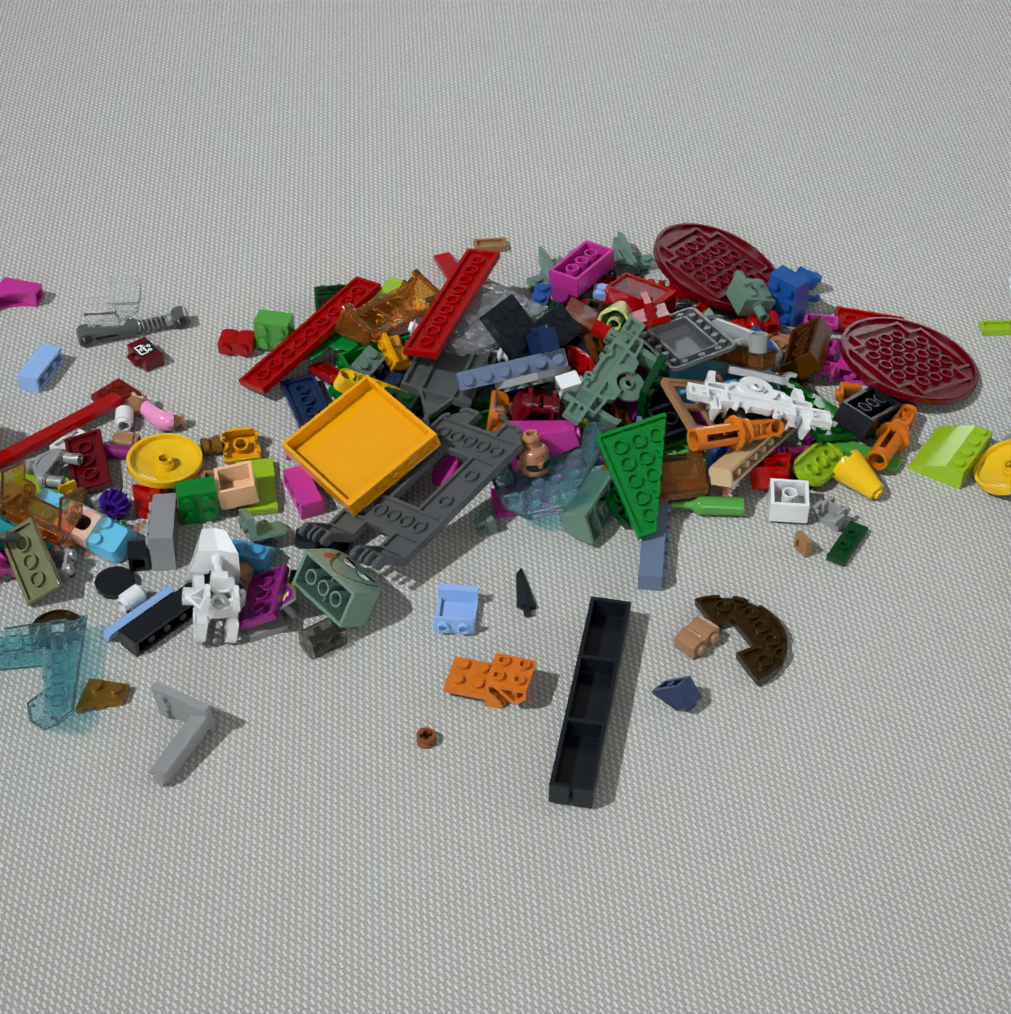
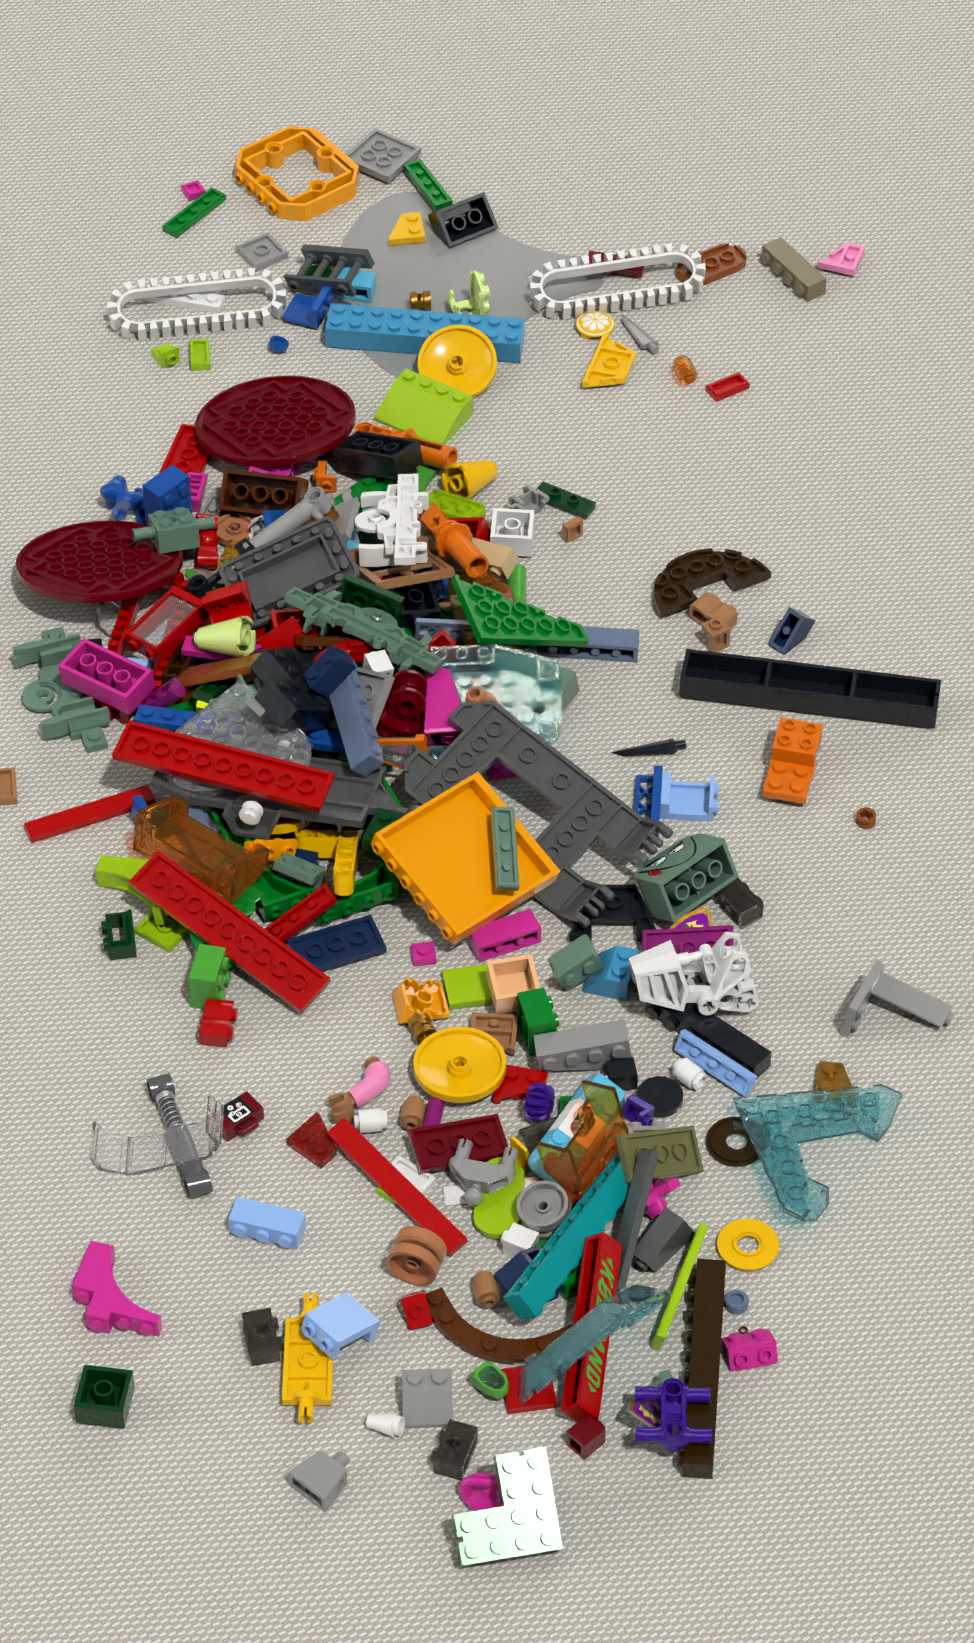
camera: 90 degrees left, 5 degrees up
none -> lime bracket [151,343,180,369]
none -> sand green tile [491,807,520,891]
none -> dark purple bracket [622,1094,655,1126]
none -> blue fence [634,765,663,845]
none -> medium nougat bracket [702,616,731,652]

